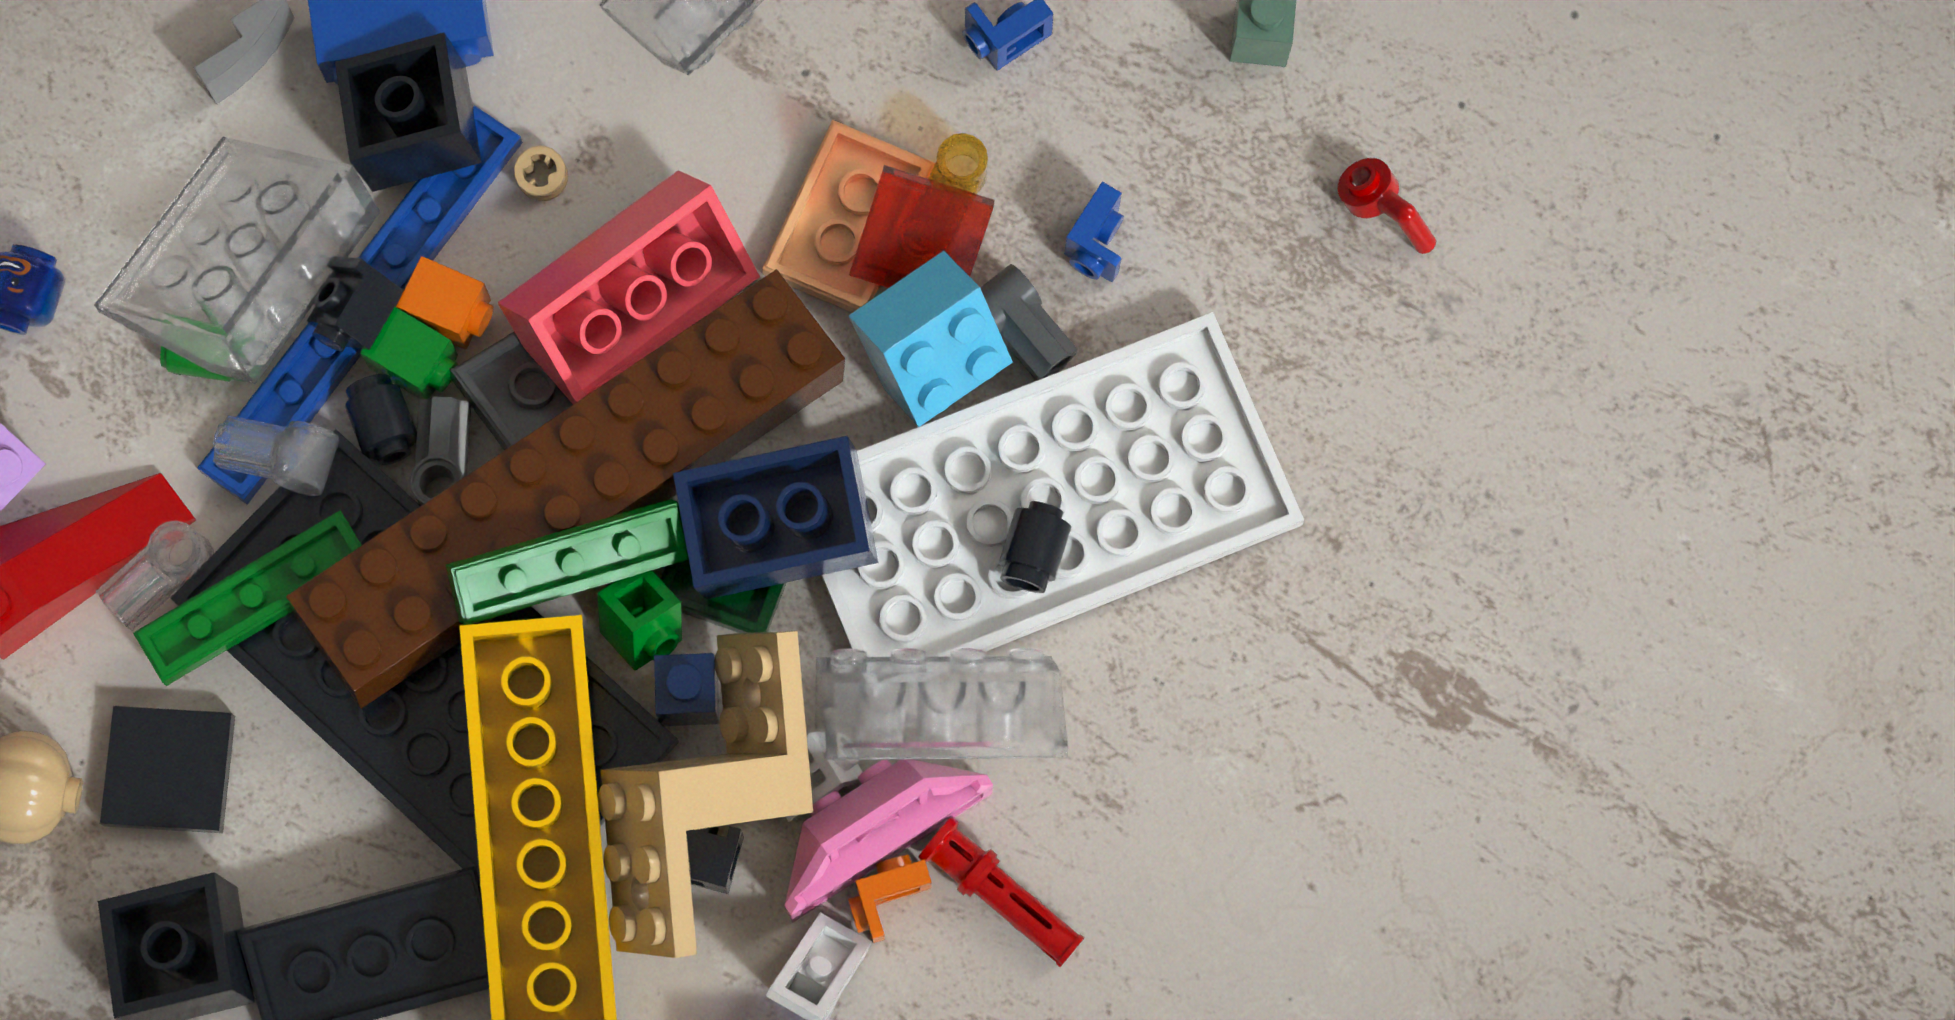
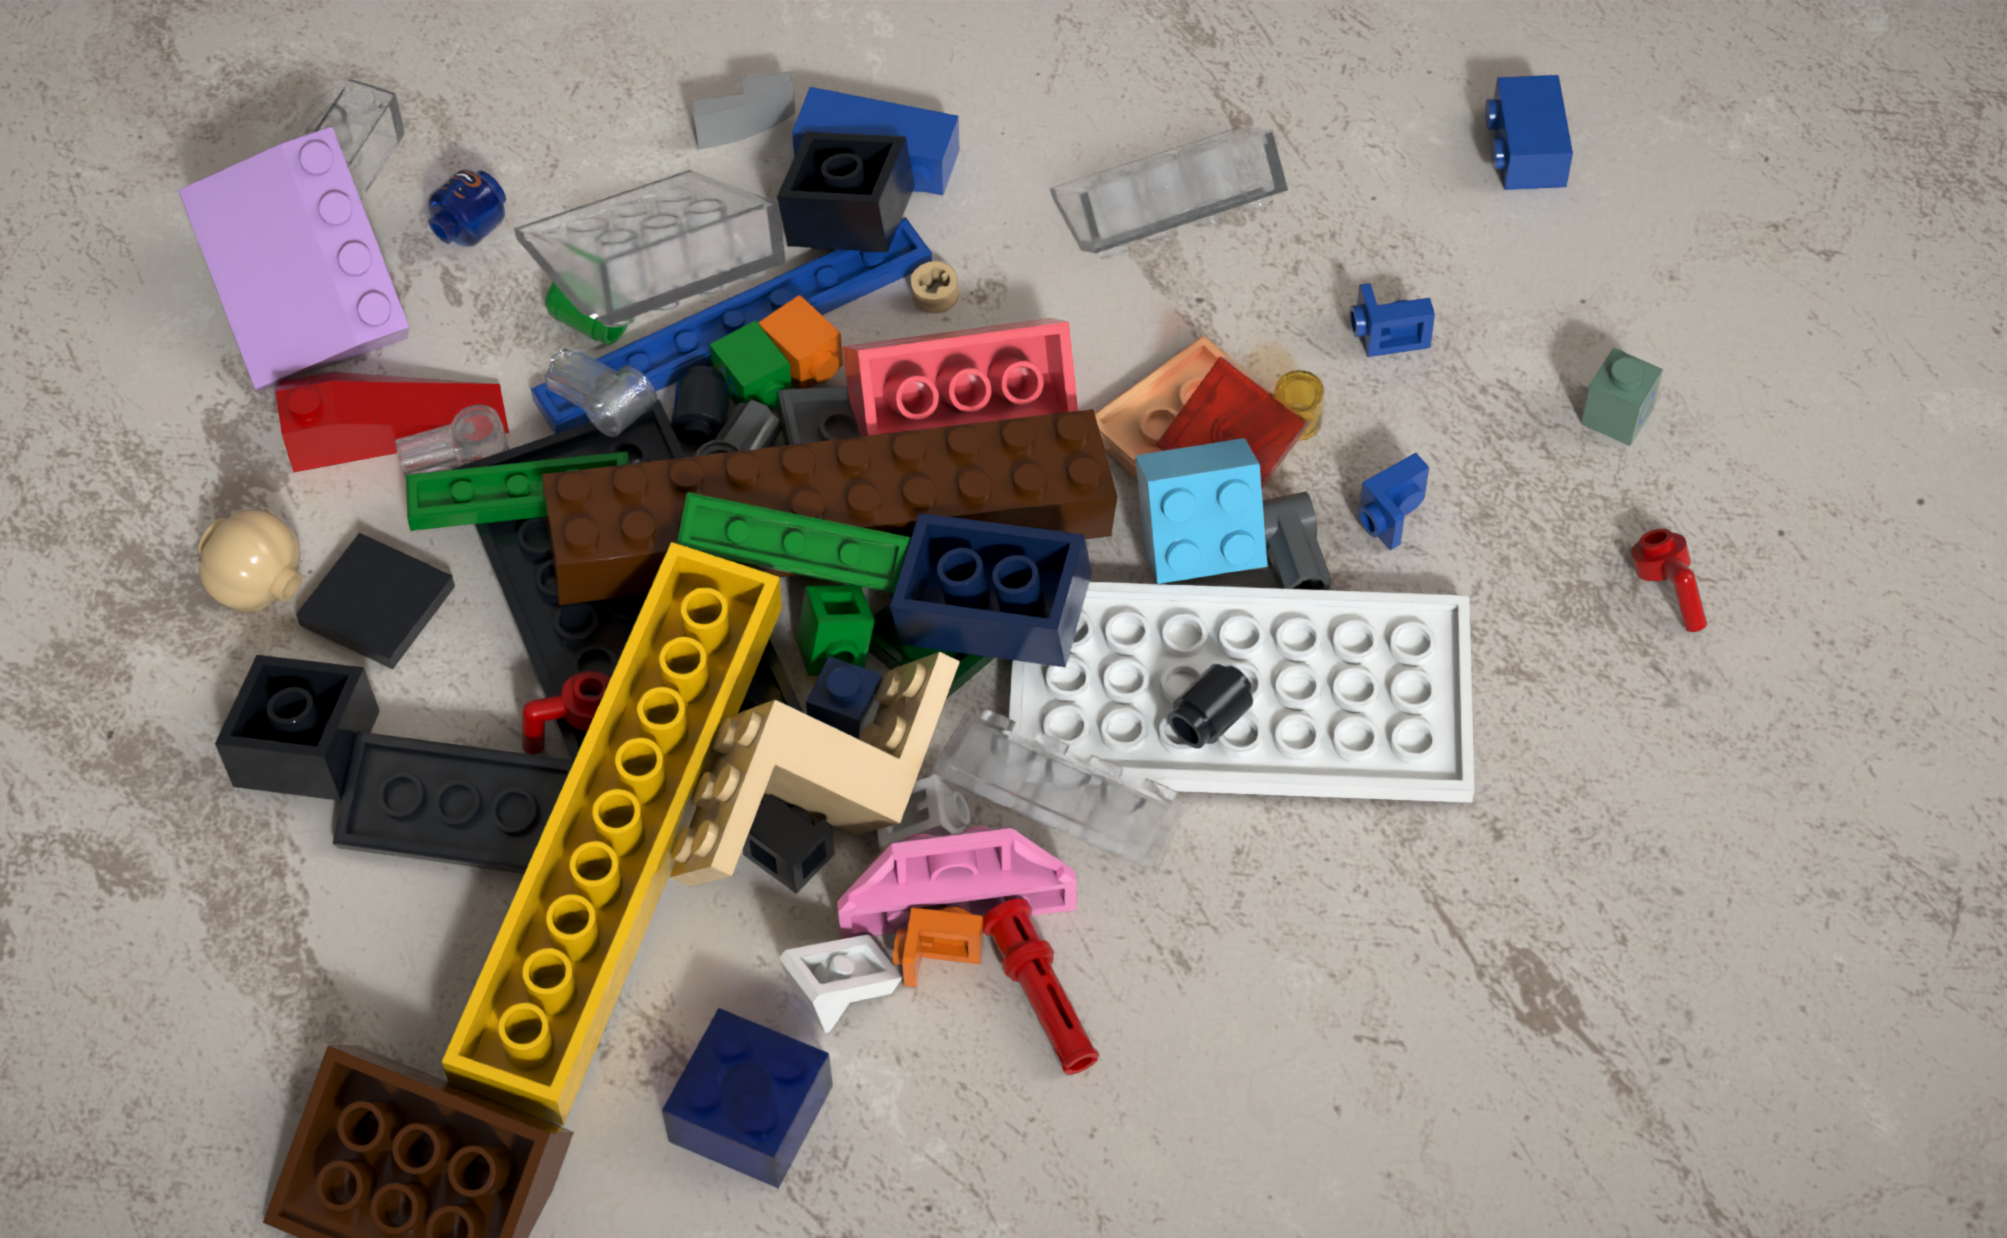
camera: 30 degrees right, 20 degrees down
black brick [307,256,404,352] -> none
none -> red plate [522,671,611,755]

